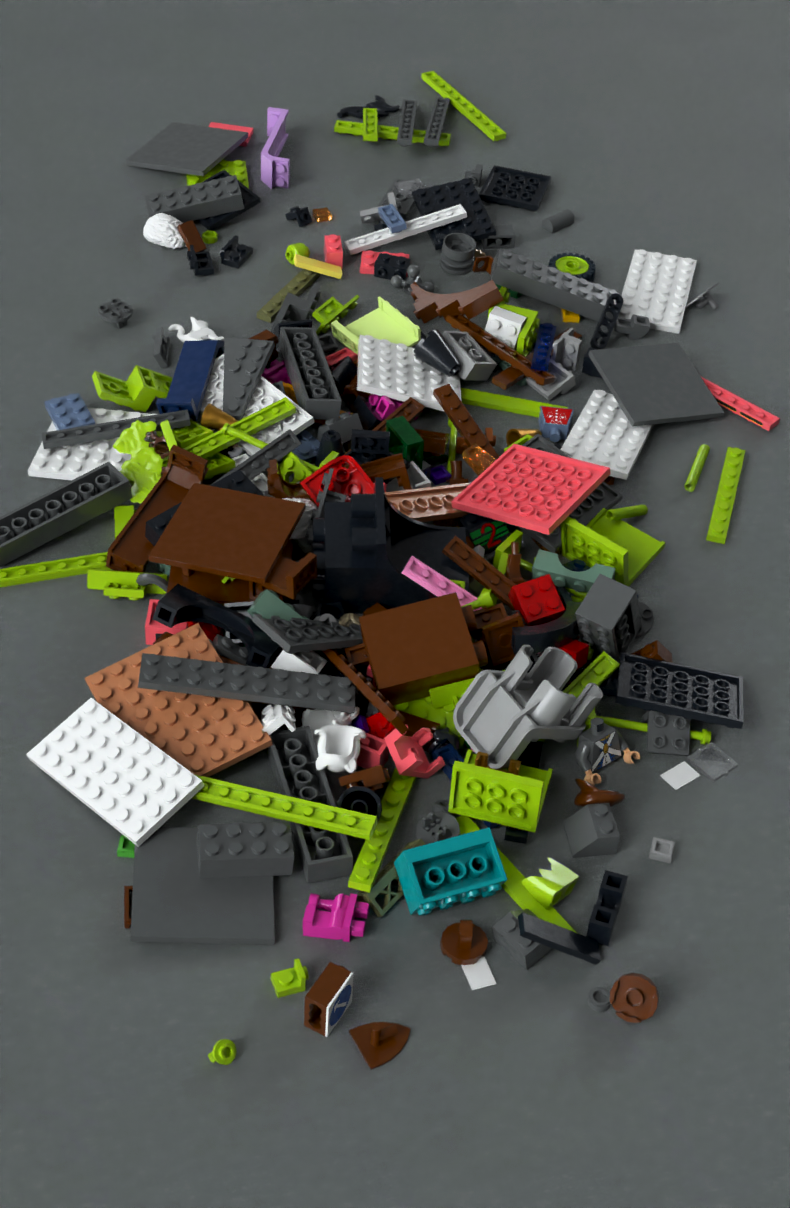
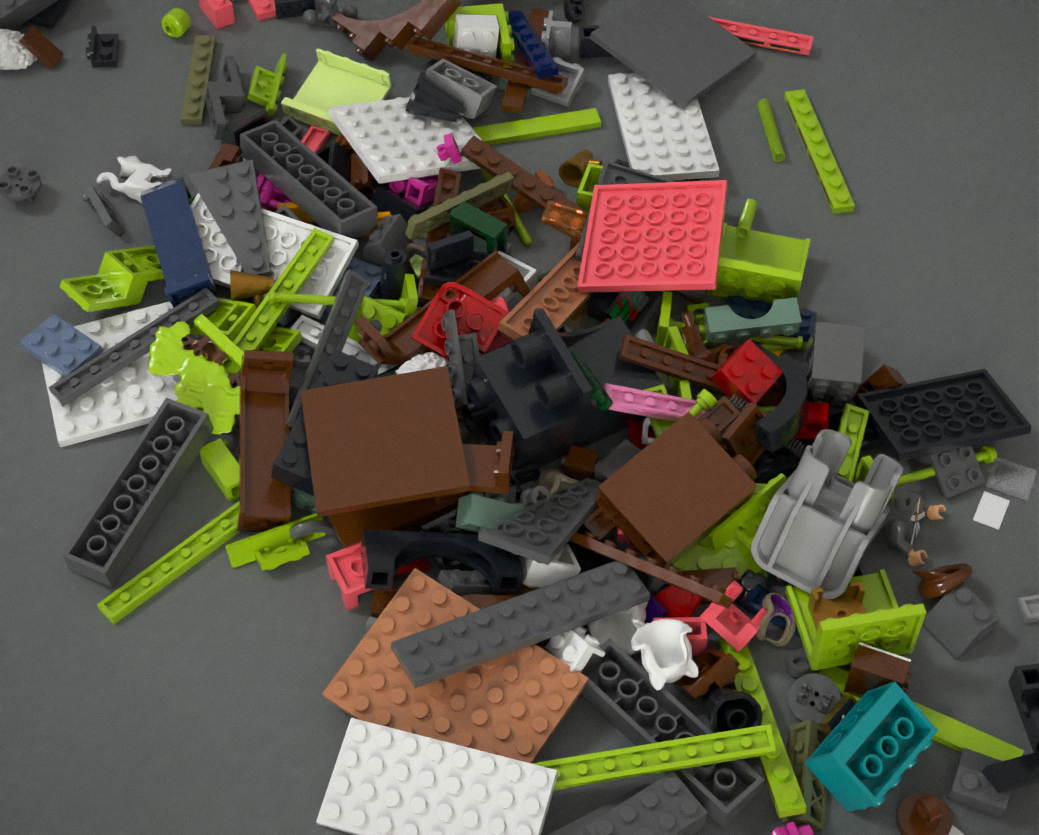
camera: 25 degrees left, 10 degrees up
black bracket [187,245,214,276] -> none
lime tile [202,230,218,244] -> none
light yellow tile [294,254,343,279] -> none
dark purple tile [430,465,451,485] -> none
reddish brown bracket [446,461,468,485] -> none
lime piece [522,857,579,910] -> none
torso [538,406,574,442] -> none
none -> olive plate [405,172,514,240]
none -> dark pink tile [436,133,462,164]
none -> dark green plate [570,351,613,411]
none -> dark tan piece [755,593,796,647]
none -> reddish brown piece [844,642,912,698]

